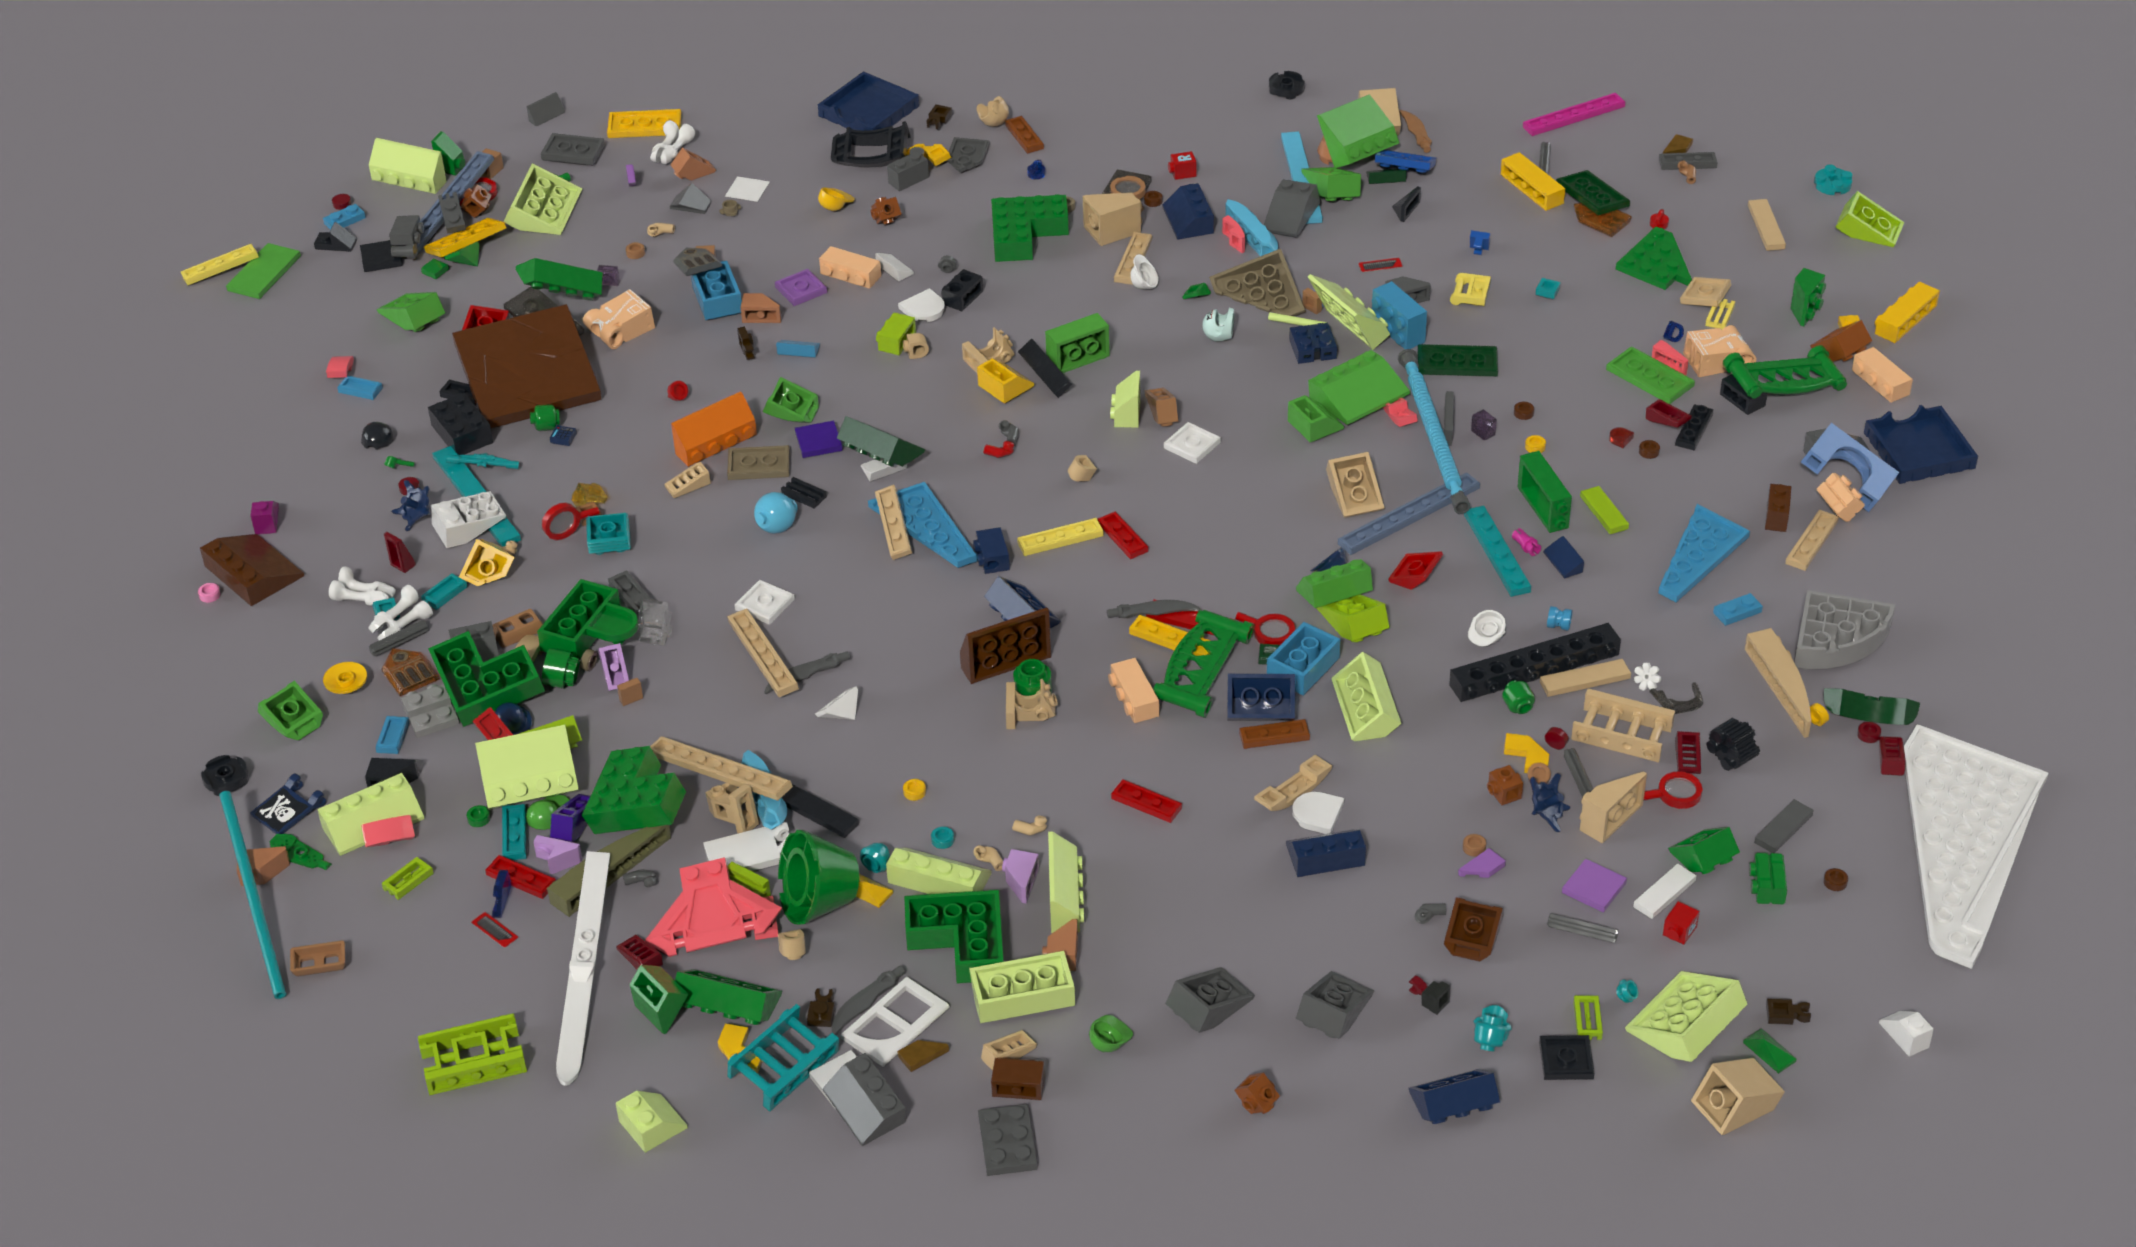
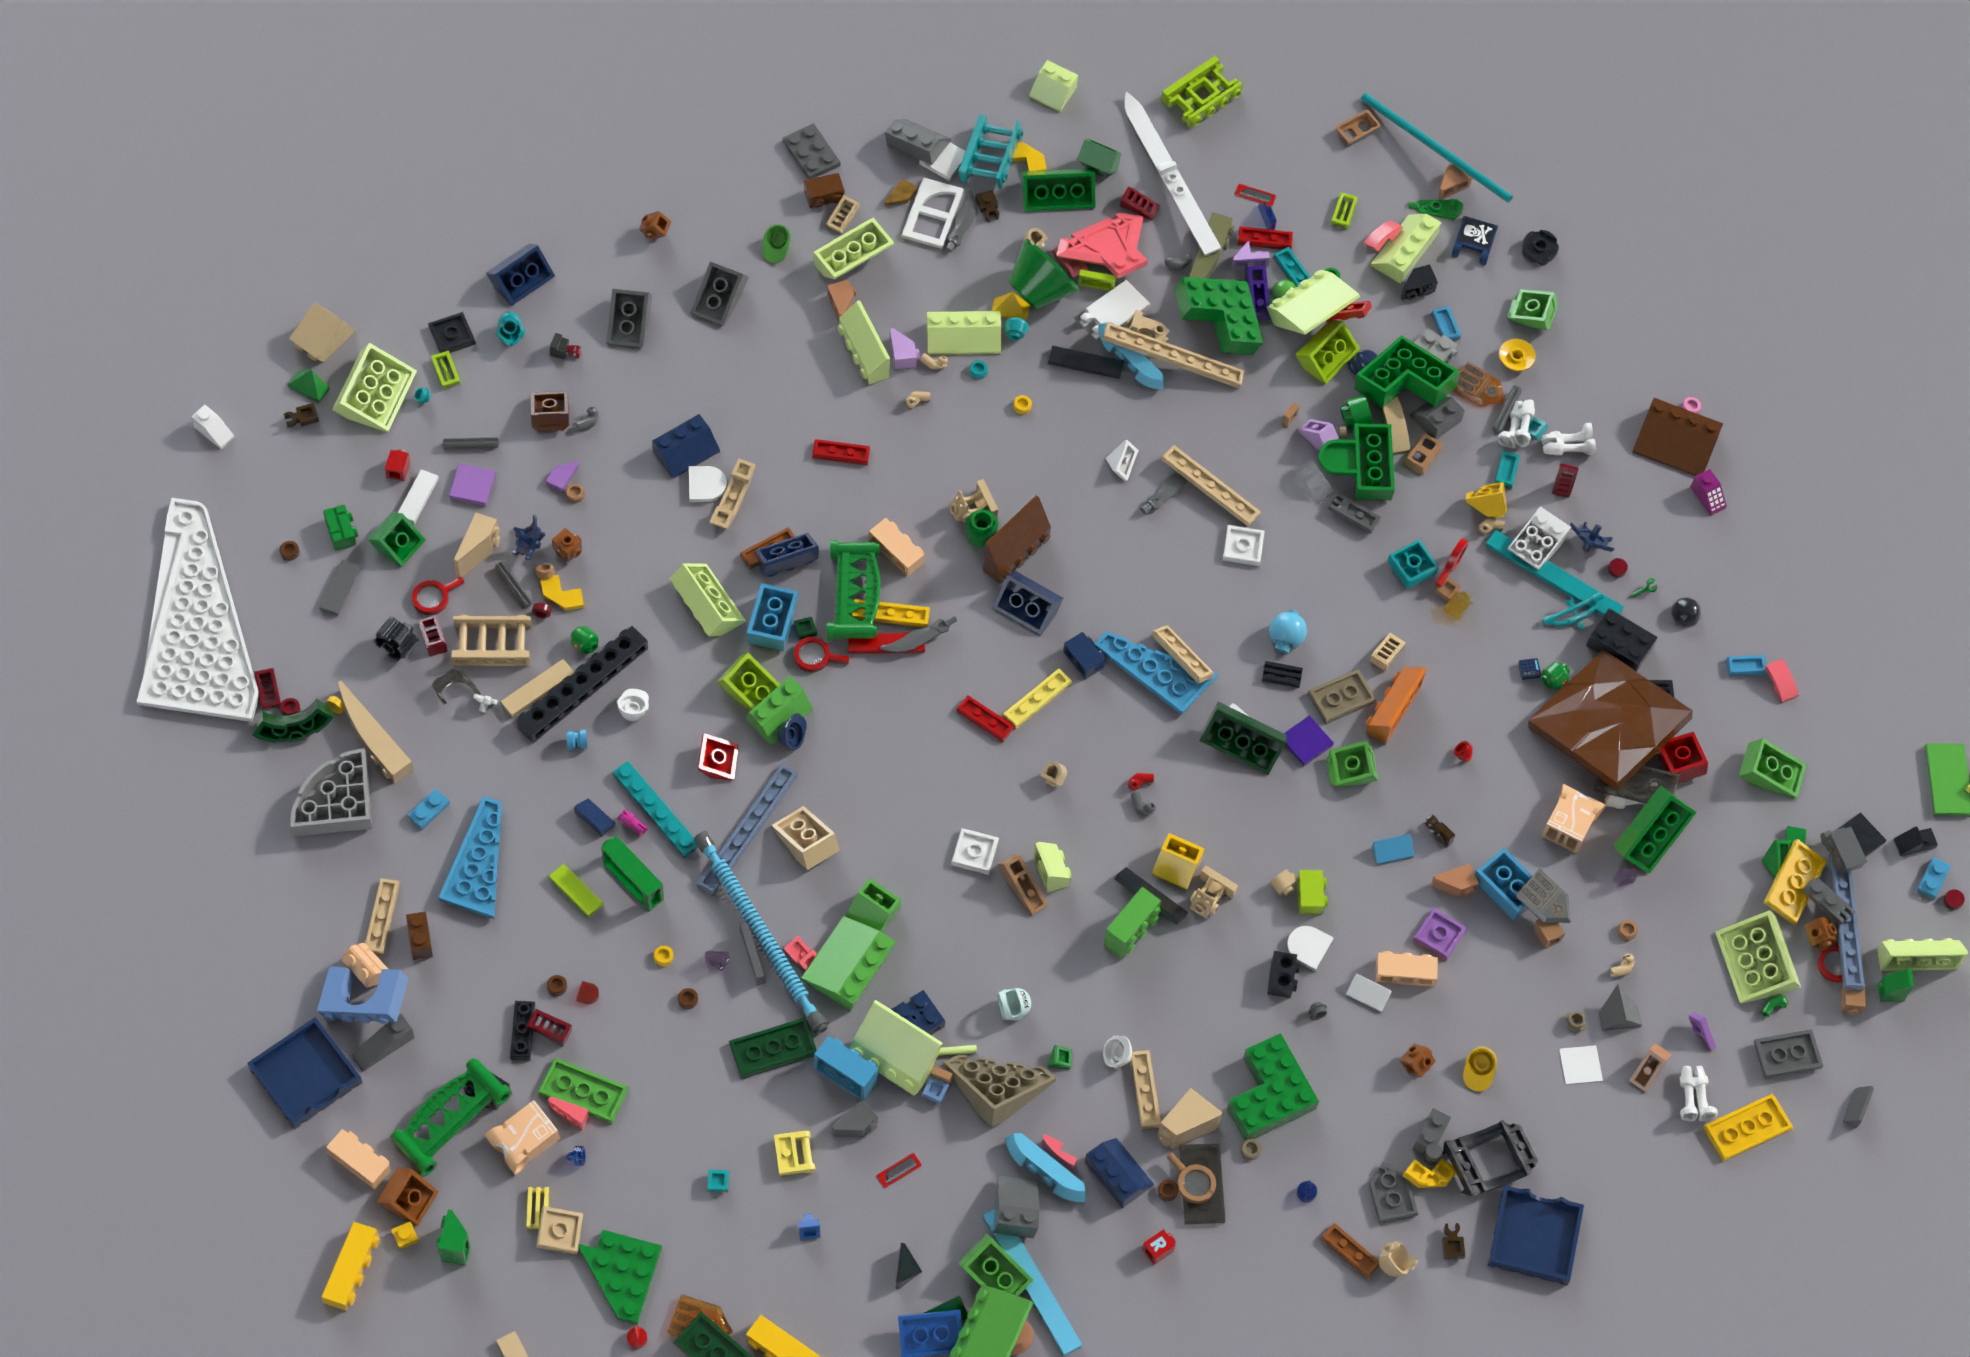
camera: 150 degrees right, 20 degrees up
green brick [904,890,1004,984] -> none

